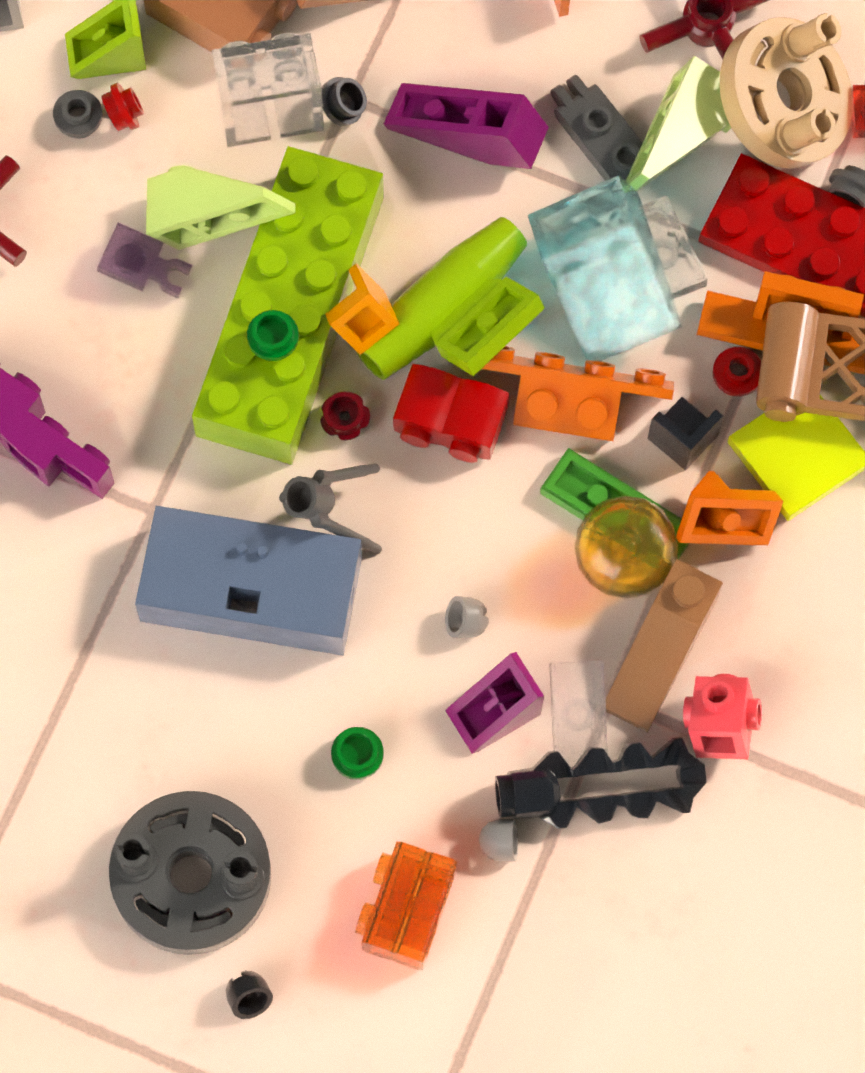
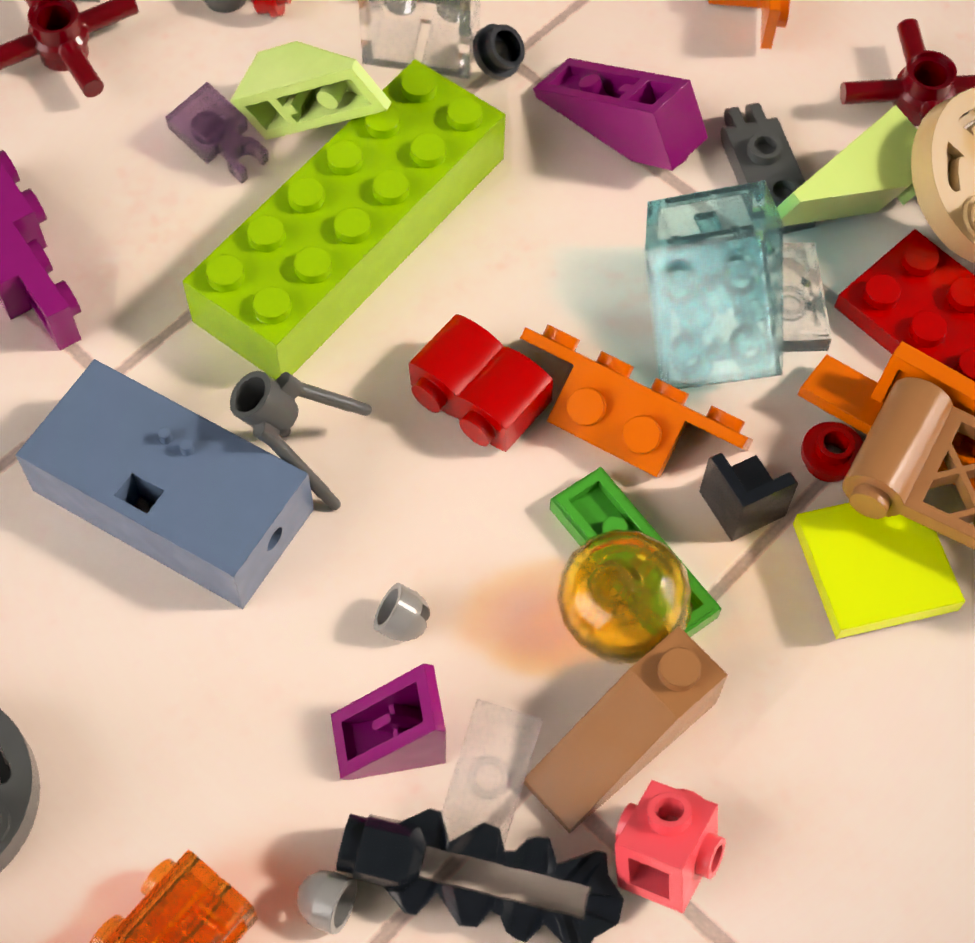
camera: 20 degrees right, 10 degrees down
green plate [247,310,299,361] -> none
dark red plate [320,392,370,441] -> none
light orange panel [325,263,400,355] -> none
green plate [331,727,384,780] -> none
lime plate [357,217,545,380] -> none
orange slope [676,471,784,546] -> none

